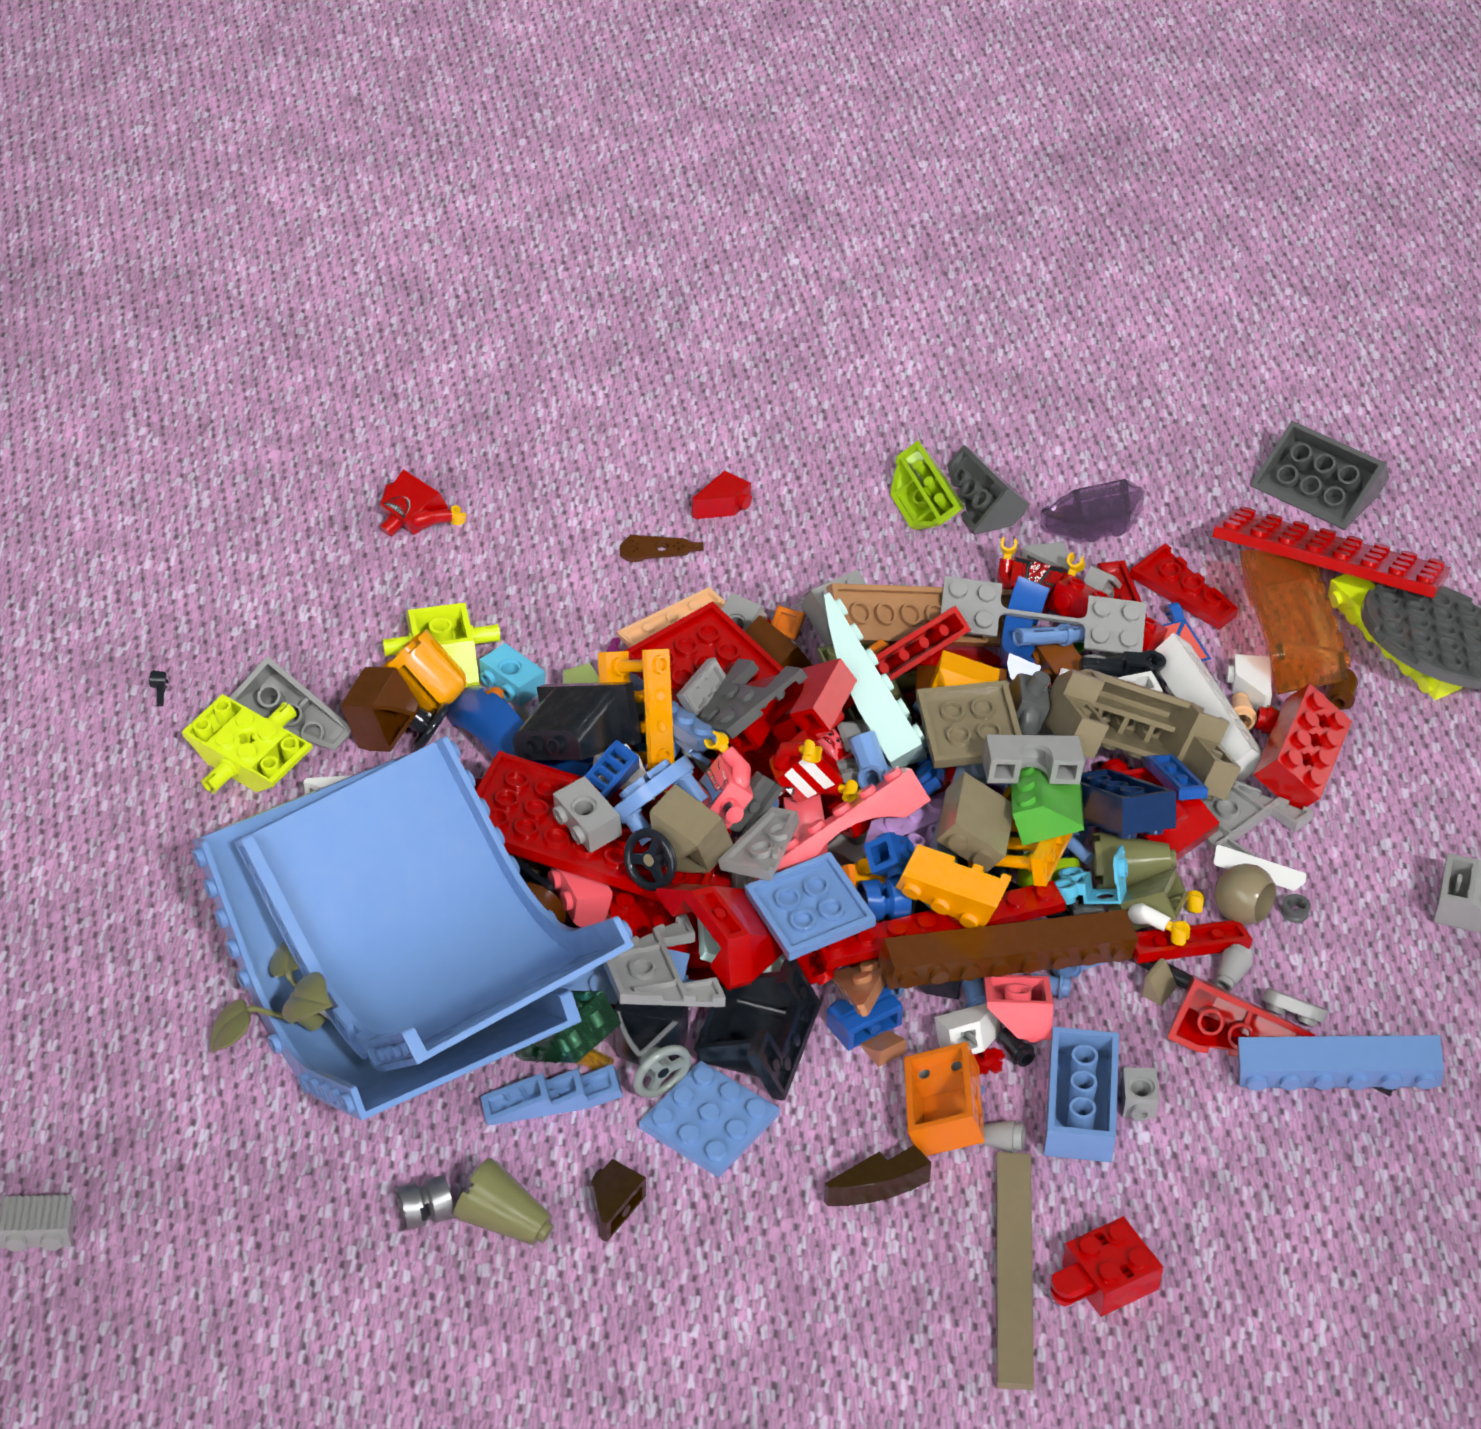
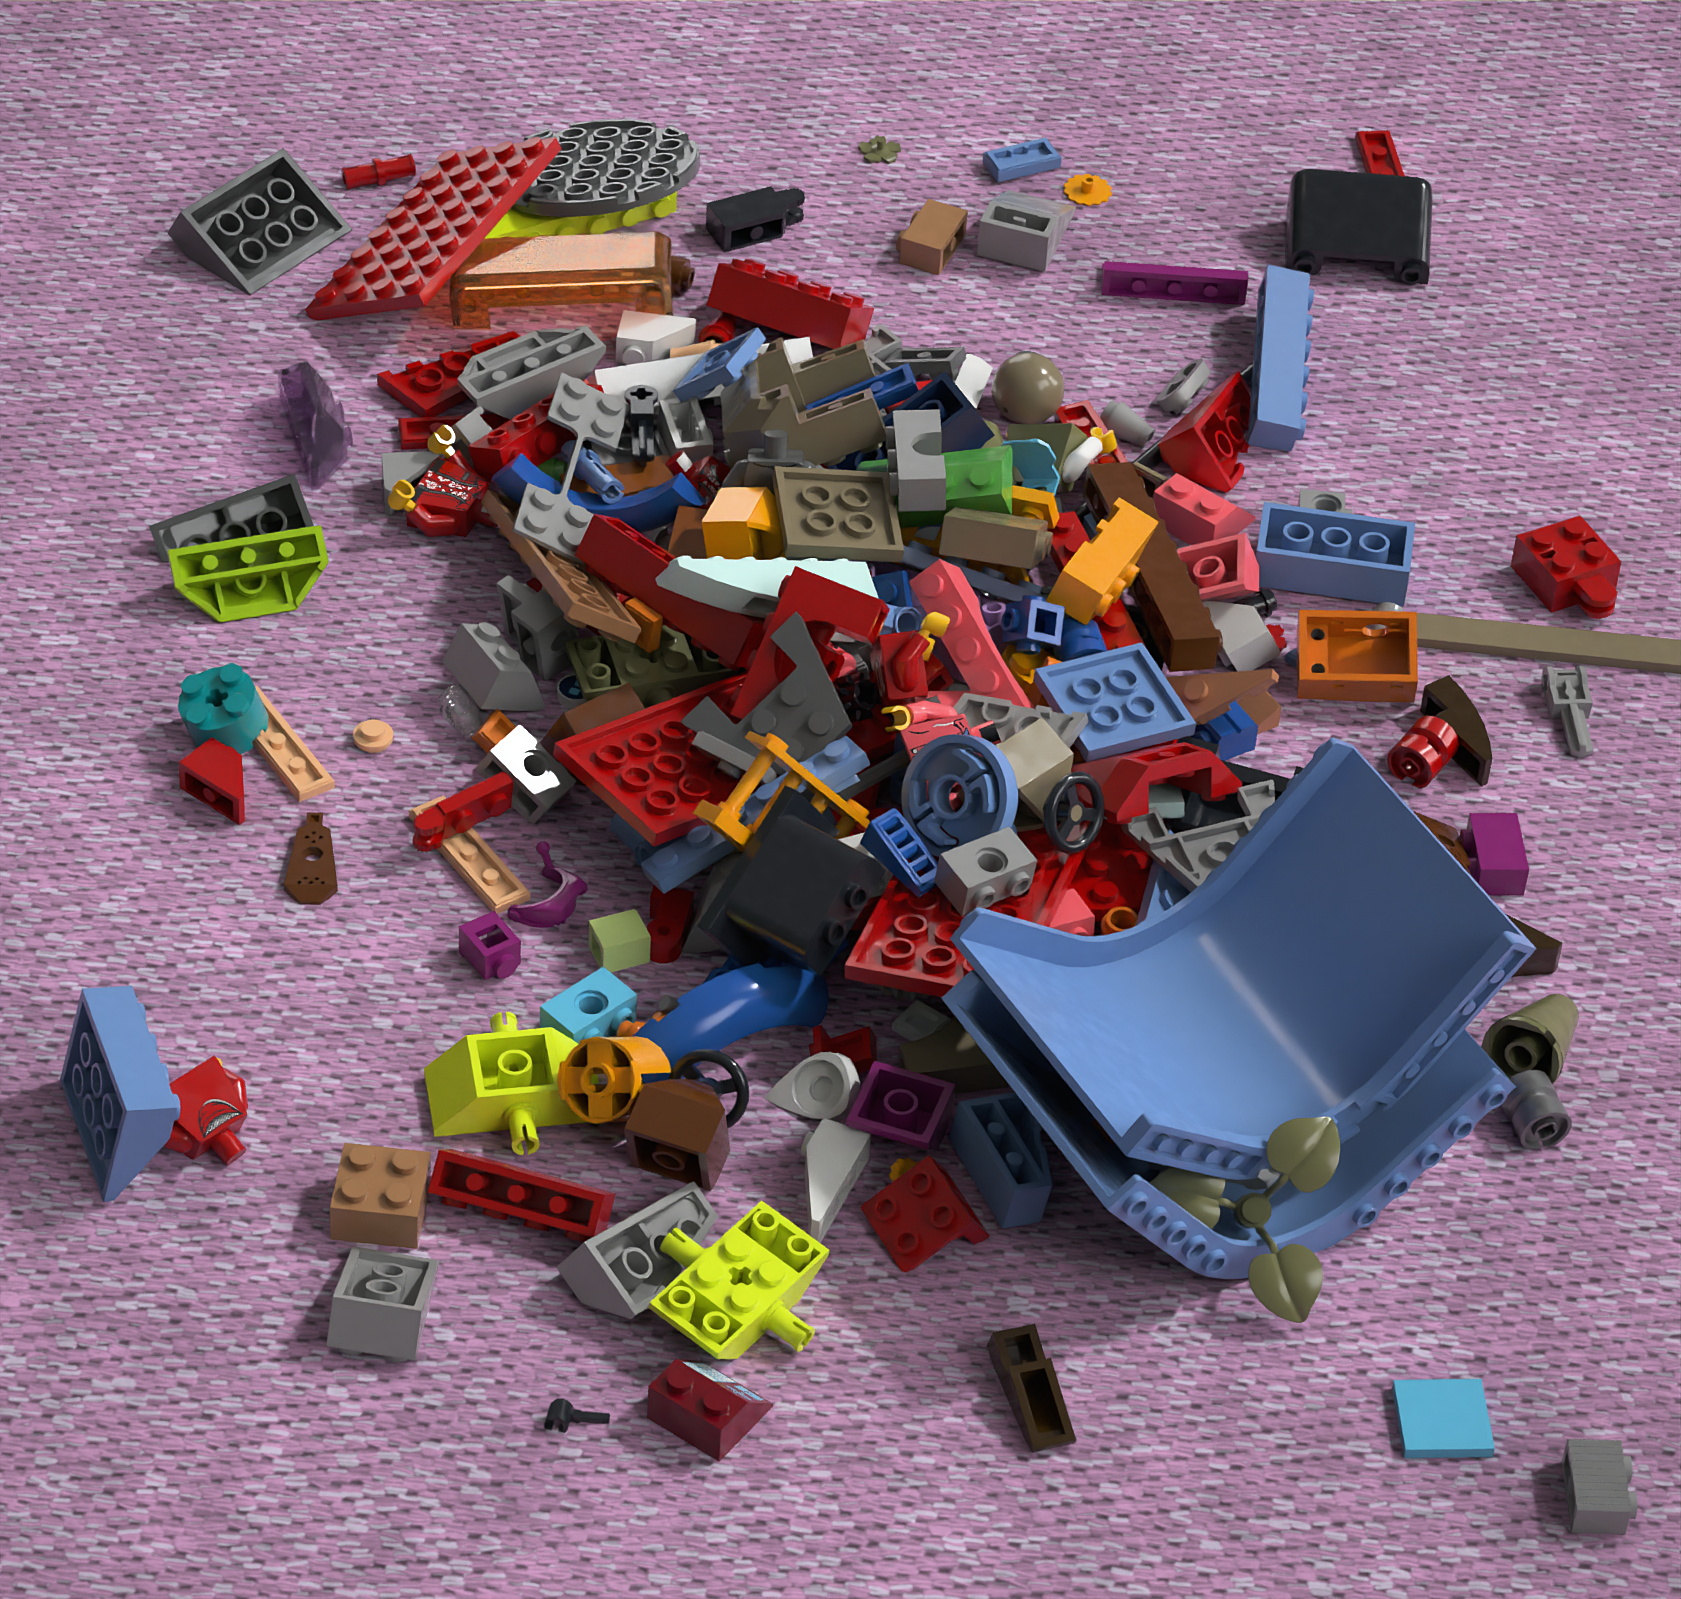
camera: 90 degrees left, 0 degrees up
none -> medium blue slope [60,986,180,1202]
none -> teal brick [178,663,269,754]
none -> light nougat tile [252,686,335,802]
none -> light grey slope [326,1246,439,1362]
none -> medium nougat brick [330,1143,431,1249]
none -> red pin [341,153,416,190]
none -> light nougat plate [353,720,393,753]
none -> red hinge [412,772,514,853]
none -> red brick [428,1149,616,1242]
none -> light grey wedge [457,326,606,420]
none -> magenta brick [459,911,521,980]
none -> dark red slope [647,1359,773,1462]
none -> medium blue plate [673,327,766,403]
none -> black hinge [706,186,805,253]
none -> dark grey hinge [883,347,966,381]
none -> medium nougat brick [896,199,968,275]
none -> dark brown slope [987,1324,1077,1453]
none -> magenta fence [1101,261,1248,305]
none -> coral slope [1153,473,1256,545]
none -> red wheel [1387,715,1459,789]
none -> medium azure tile [1392,1379,1495,1458]
none -> reddish brown piece [1413,811,1470,874]
none -> magenta brick [1460,813,1529,895]
none -> light grey connector [1541,665,1593,759]

